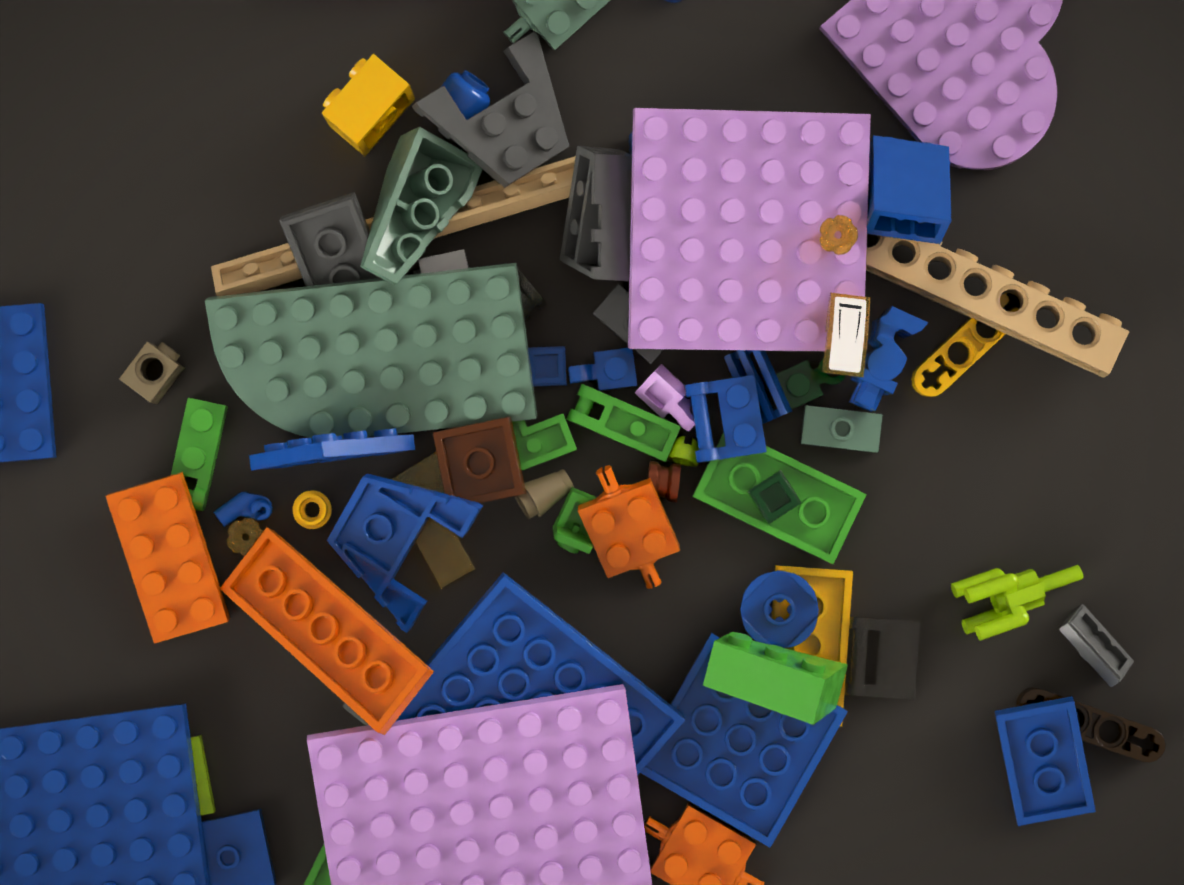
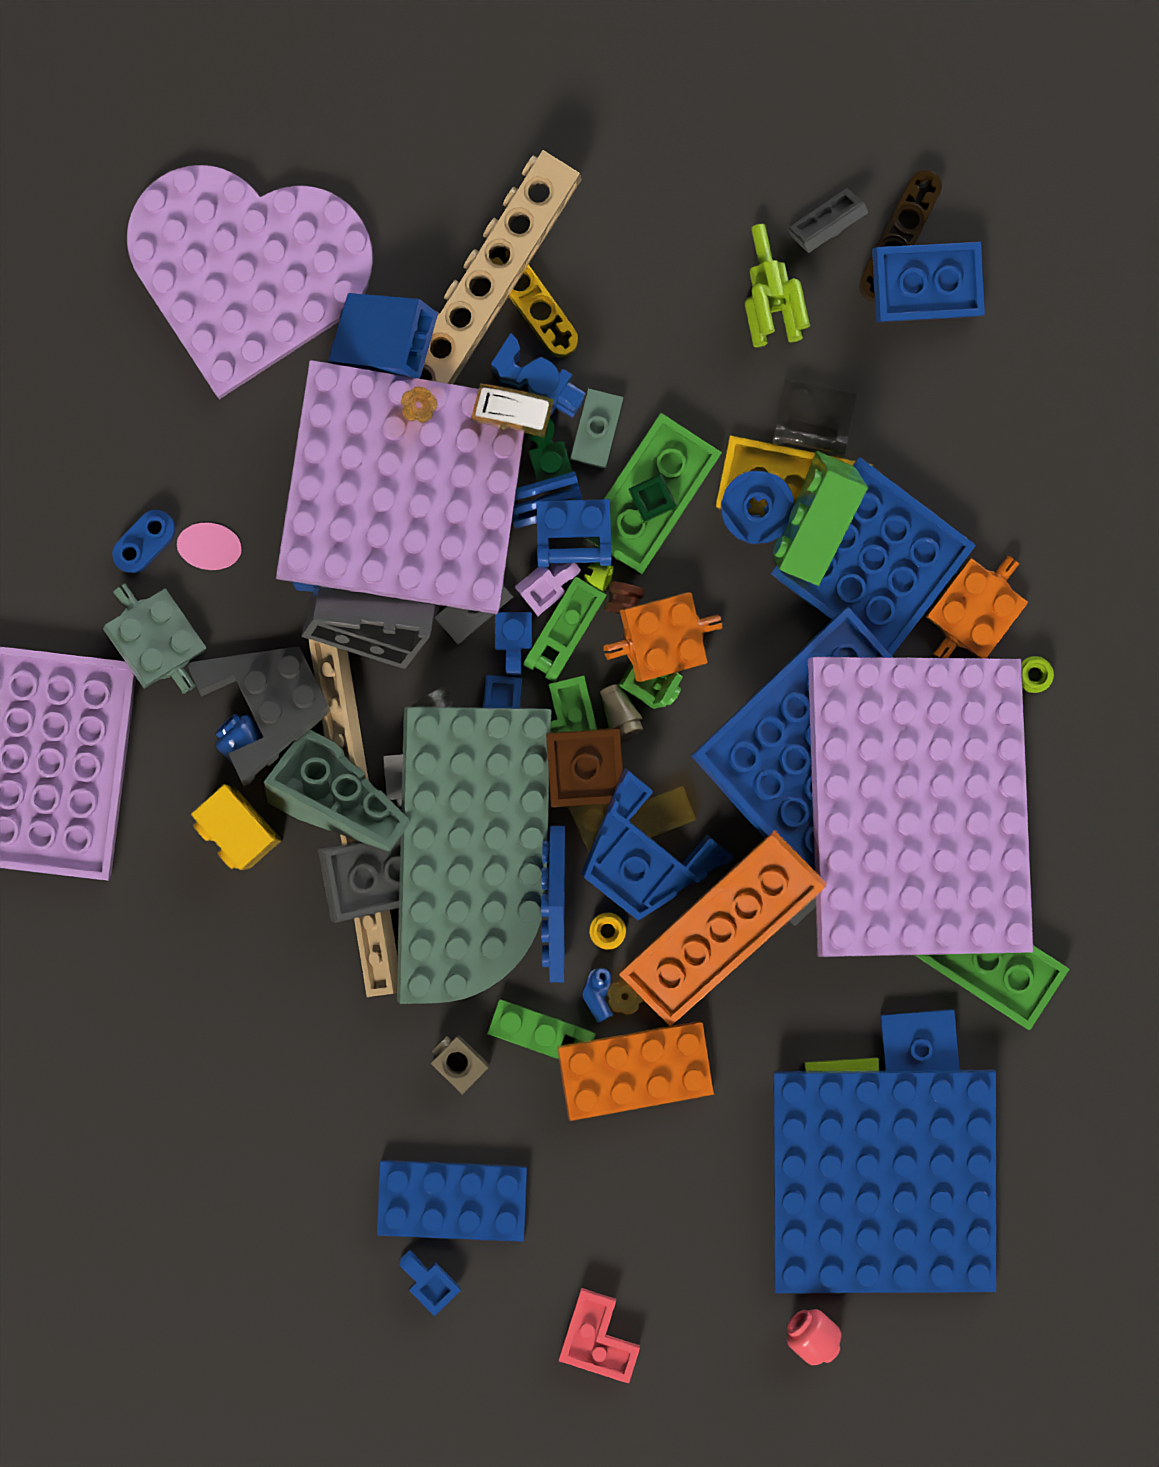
camera: 70 degrees left, 0 degrees up
none -> bright pink sticker [177,523,242,570]

